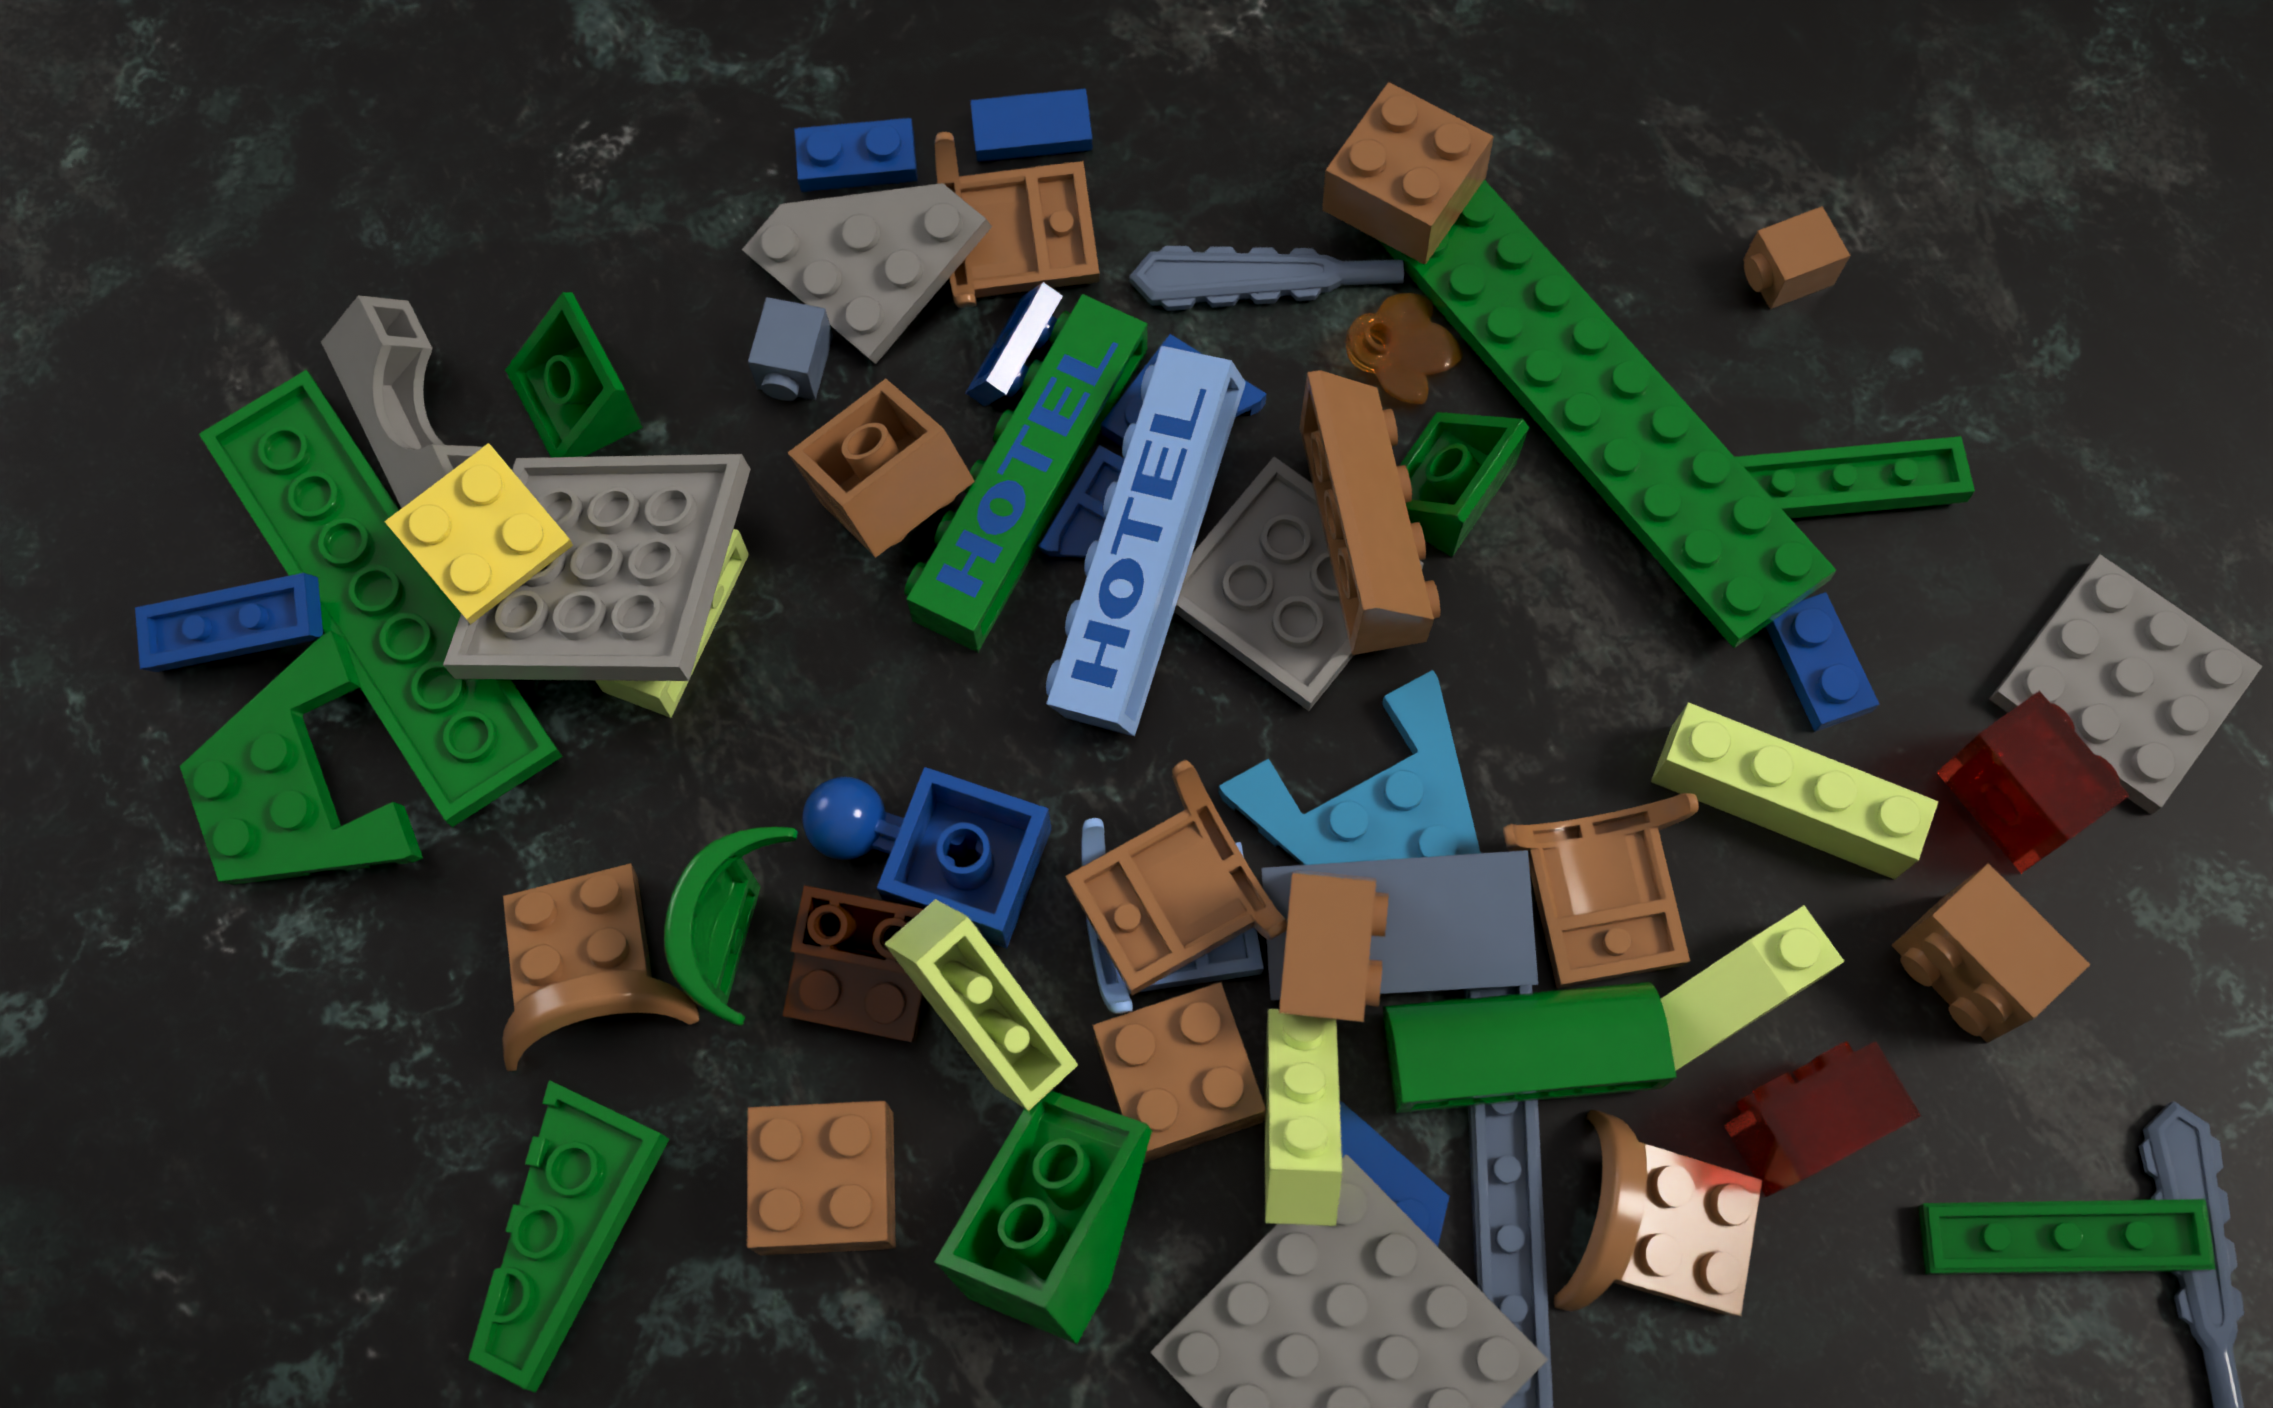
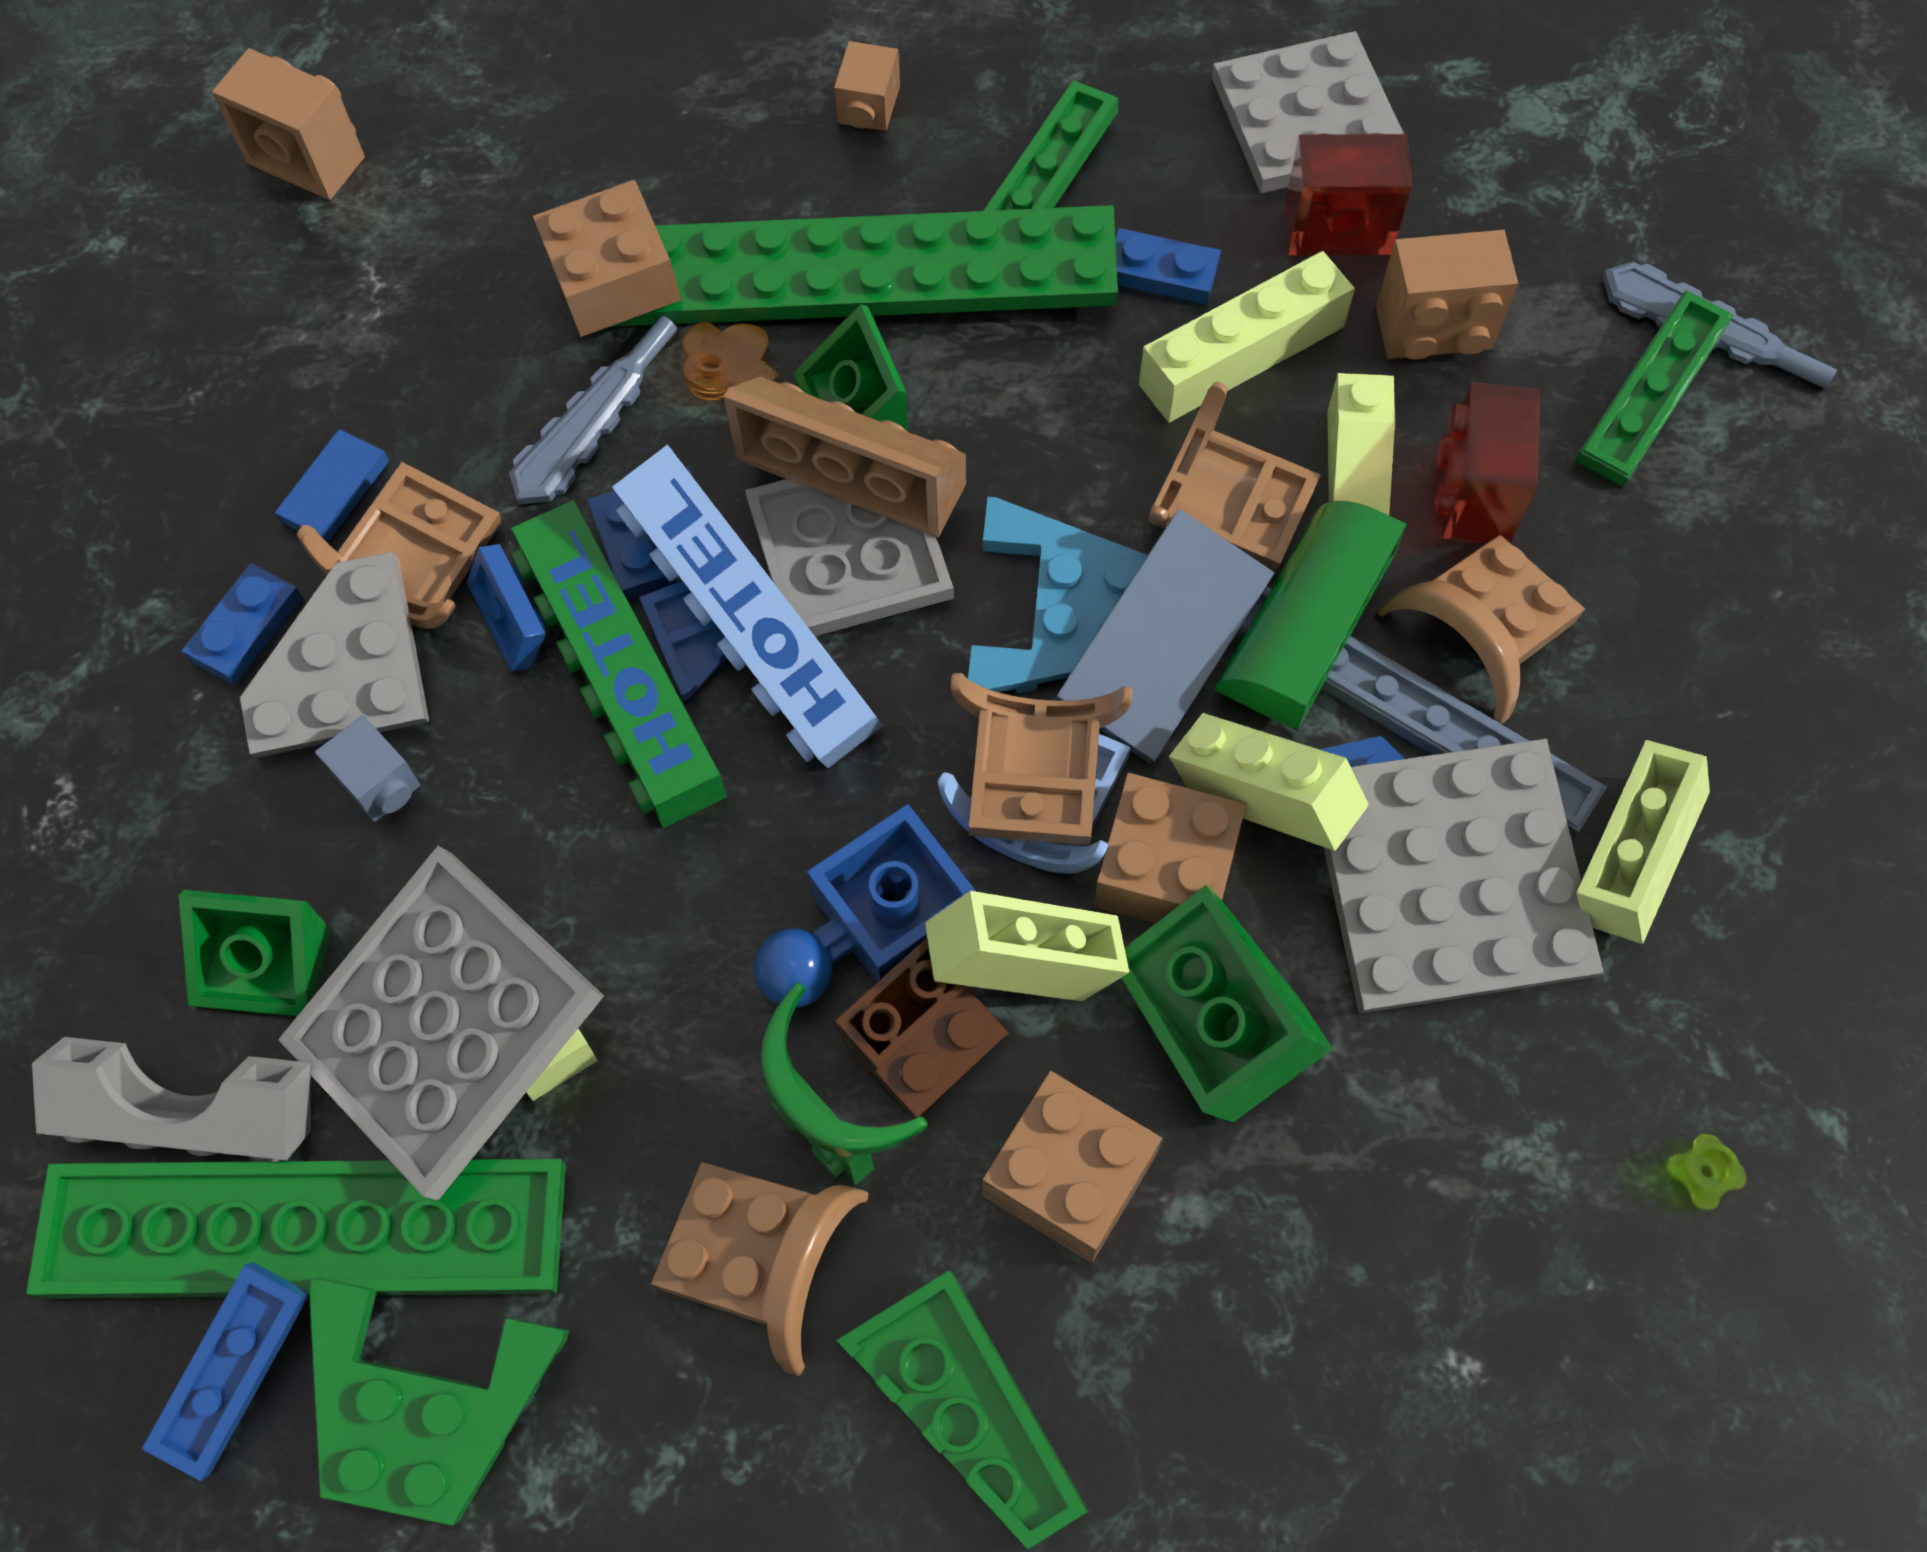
camera: 55 degrees left, 5 degrees down
light yellow plate [384,443,573,625] -> none
medium nougat brick [788,379,975,558] -> none
medium nougat brick [1279,870,1389,1022] -> none

